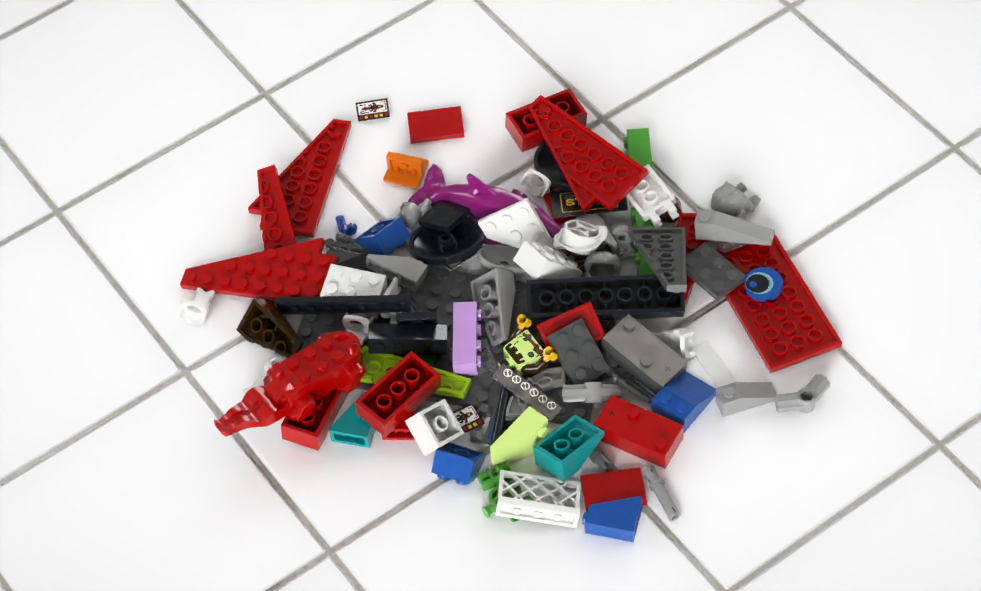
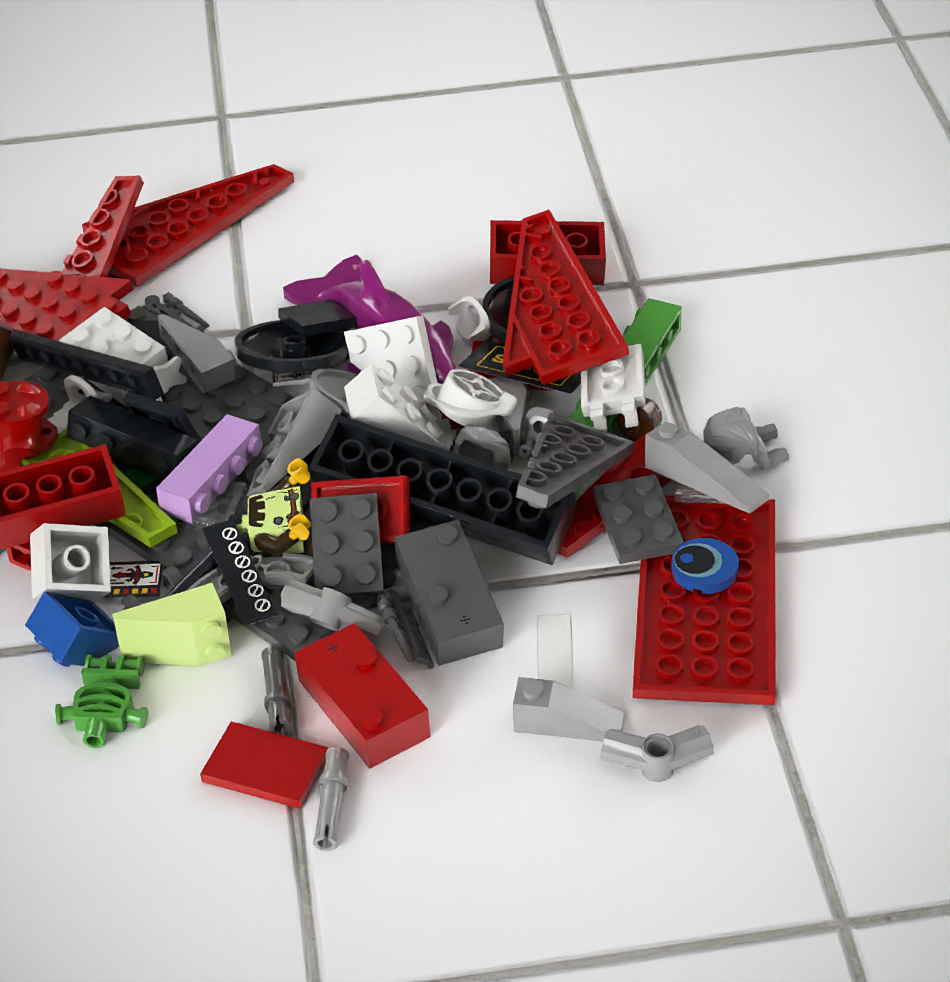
camera: 25 degrees right, 10 degrees down
clear blue arm [335,215,358,236] -> none
blue slope [354,217,411,256] -> none
piece [355,98,390,122] -> none
orange bracket [383,151,429,189] -> none
light grey piece [398,198,432,228] -> none
red tile [407,106,465,144] -> none
white fence [495,470,581,528] -> none
teal slope [533,415,605,482] -> none
blue slope [582,496,643,543] -> none
blue slope [651,372,716,433] -> none
white hair [652,328,696,360] -> none

